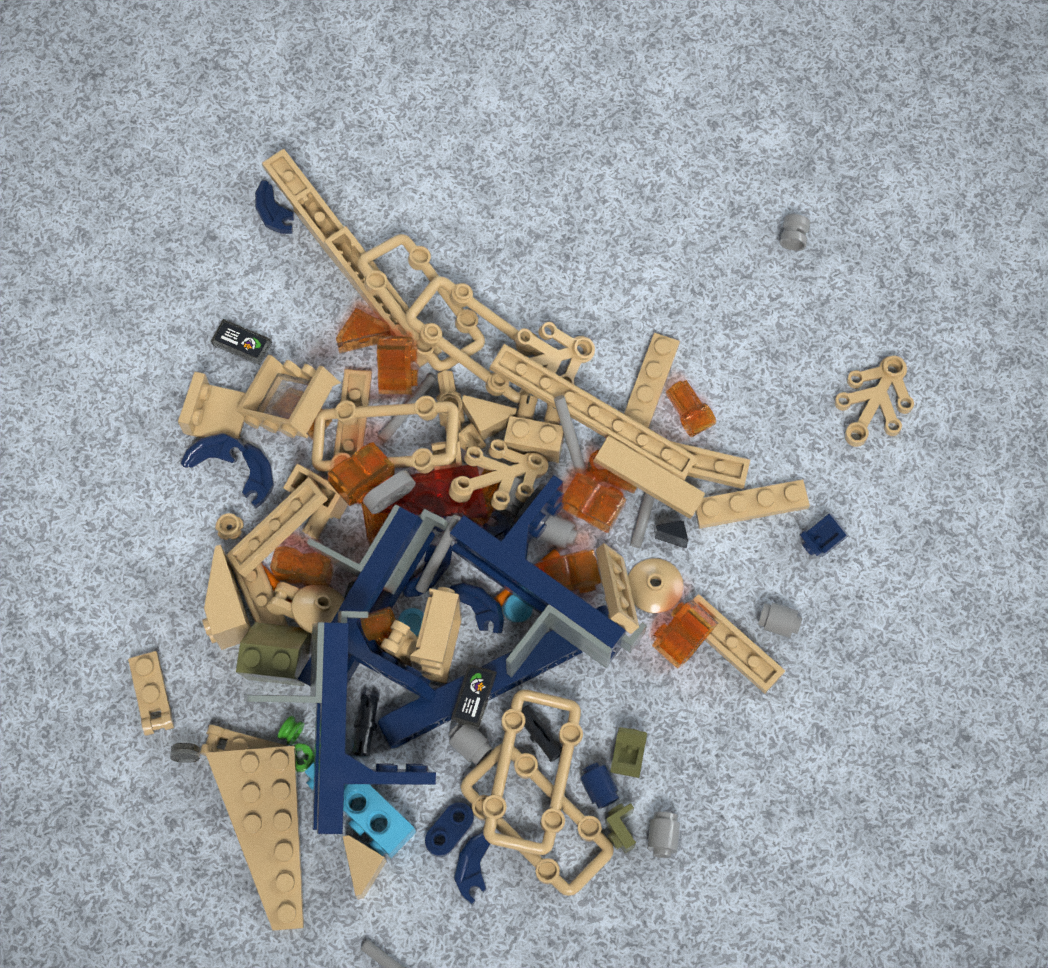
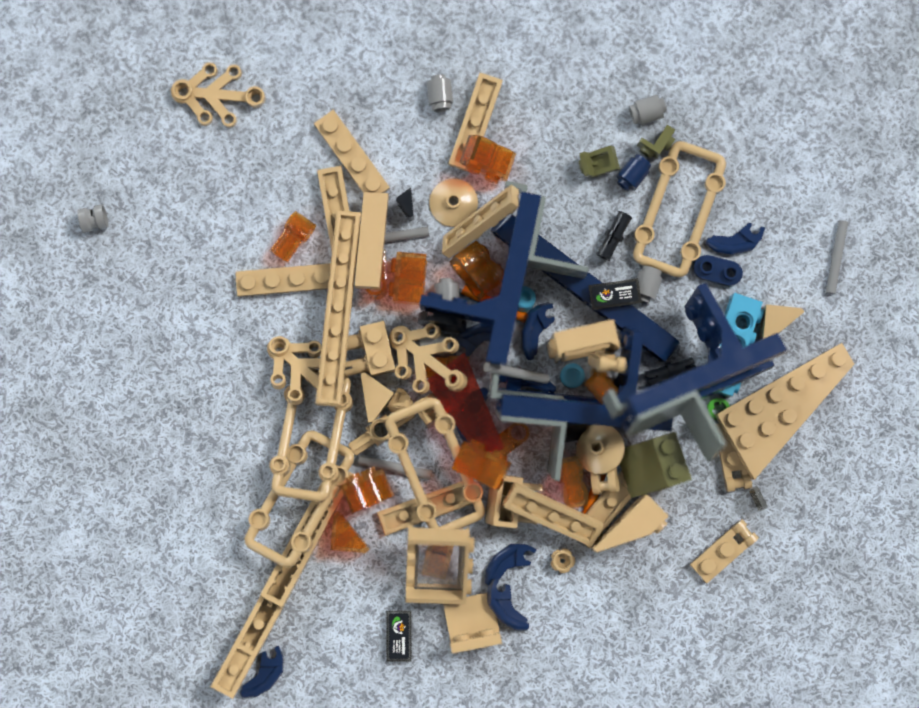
camera: 115 degrees left, 15 degrees up
light grey beam [363,470,416,514] -> none
tan bar [482,689,583,855] -> none
light grey bar [554,395,587,476] -> none
dark blue bracket [800,513,849,557] -> none

